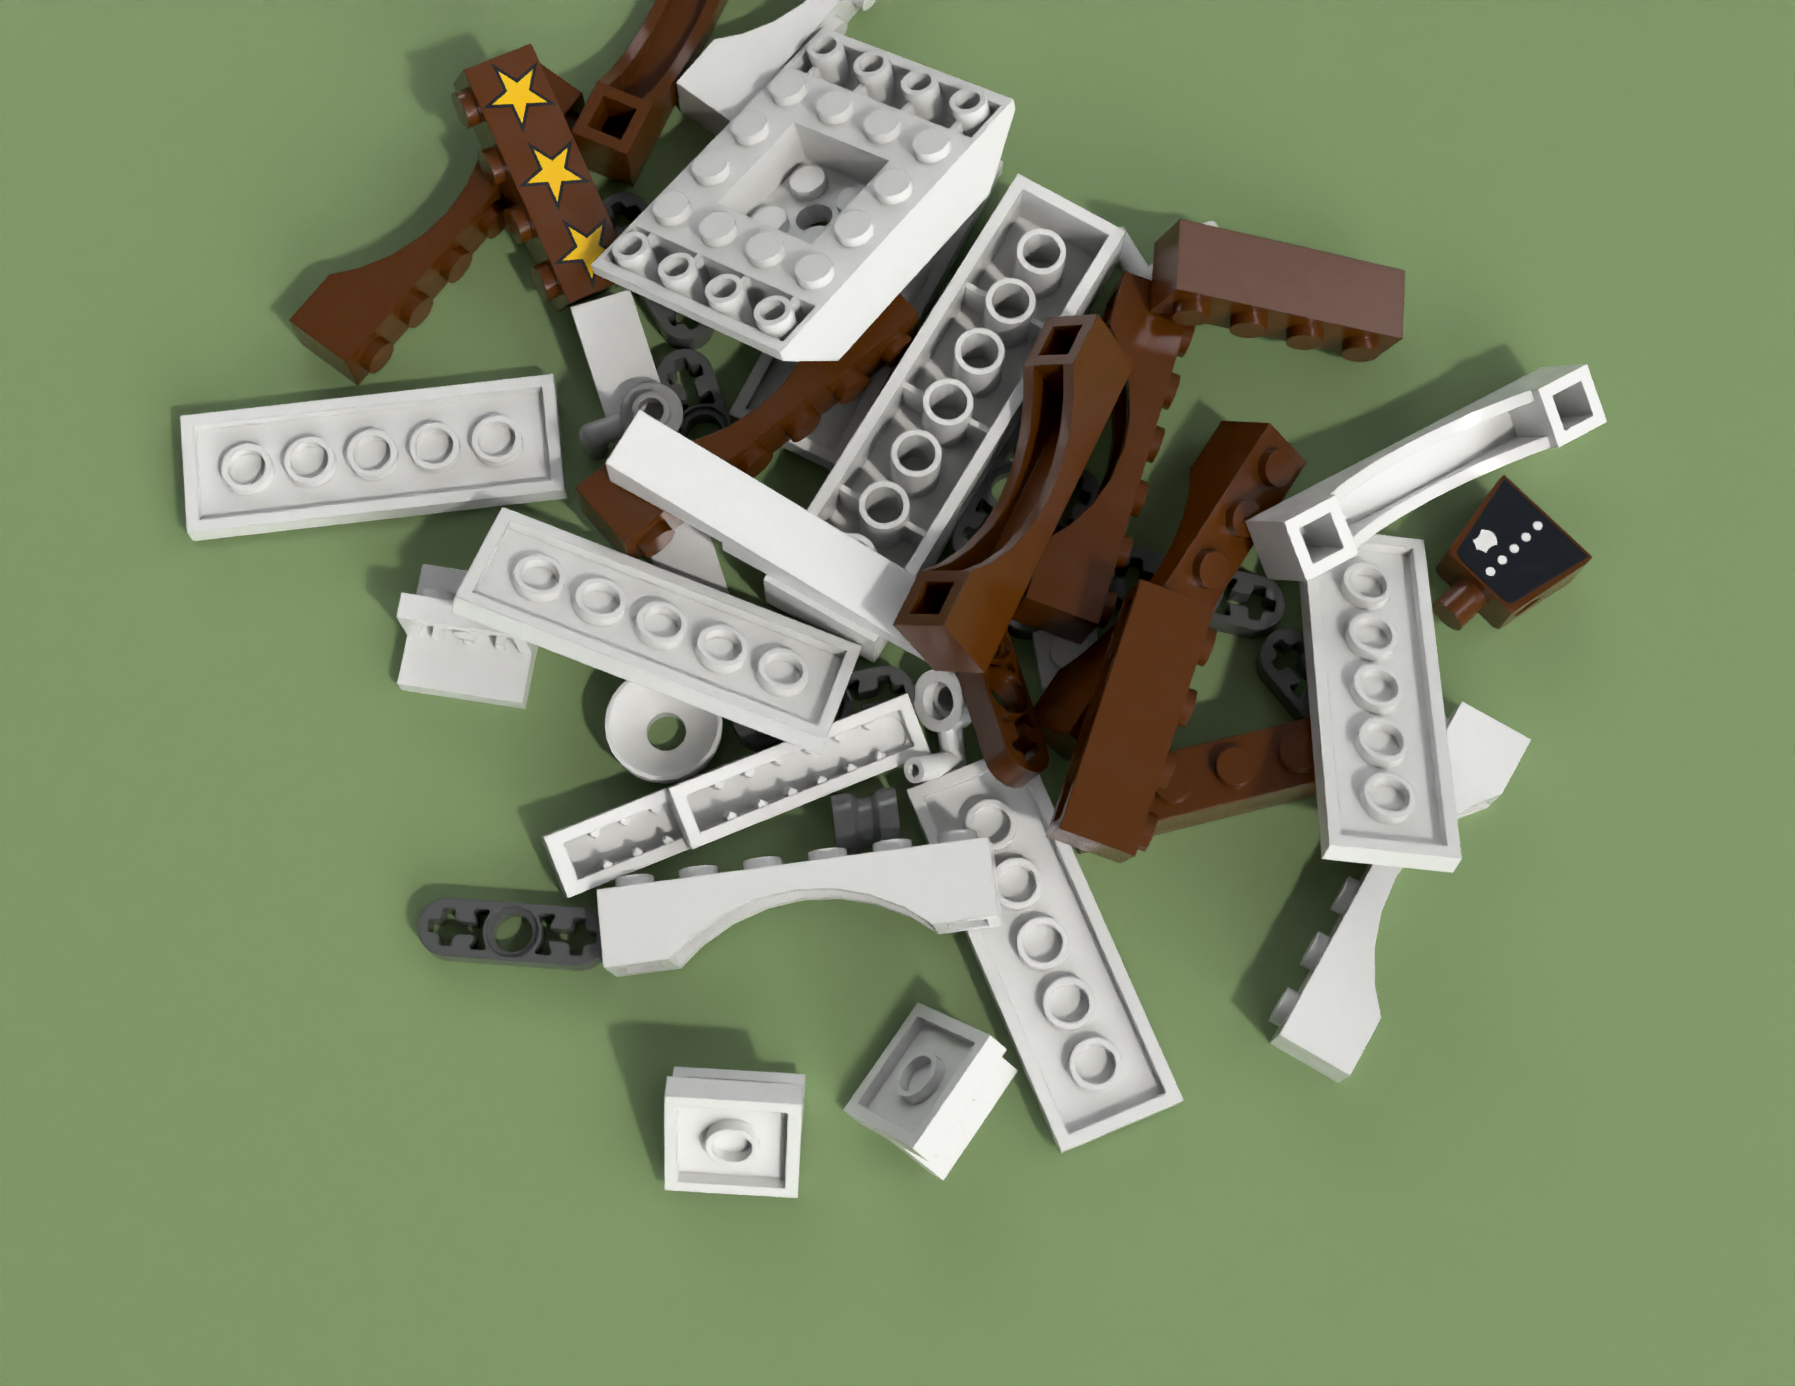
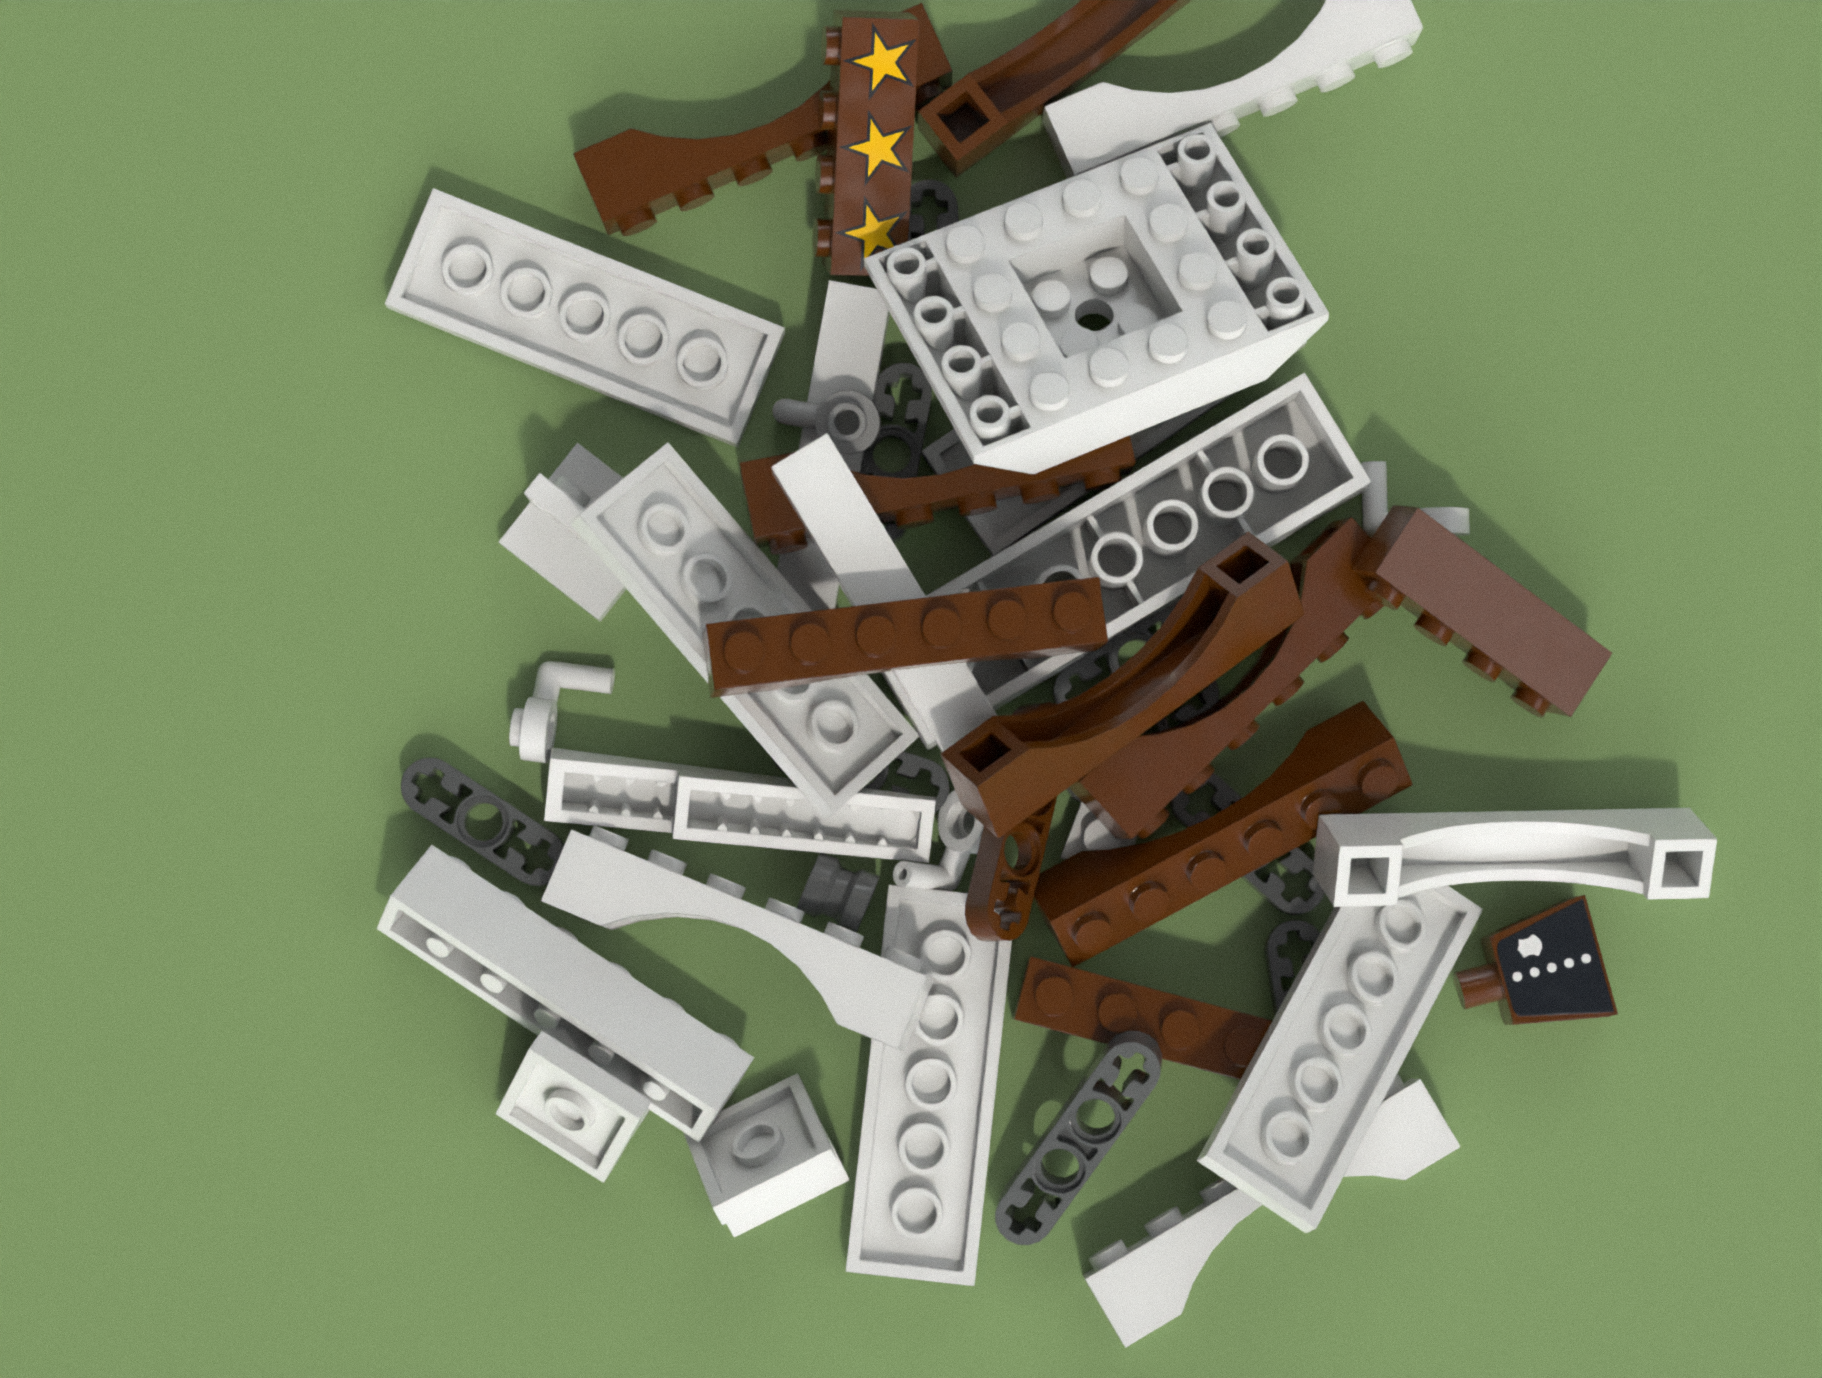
camera: 30 degrees right, 10 degrees up
white piece [605,680,723,784] -> none
reddish brown brick [1046,579,1217,863] -> none
none -> white brick [377,845,754,1142]
none -> white plate [509,661,615,763]
none -> reddish brown arch [702,577,1108,698]
none -> dark grey beam [995,1031,1162,1245]

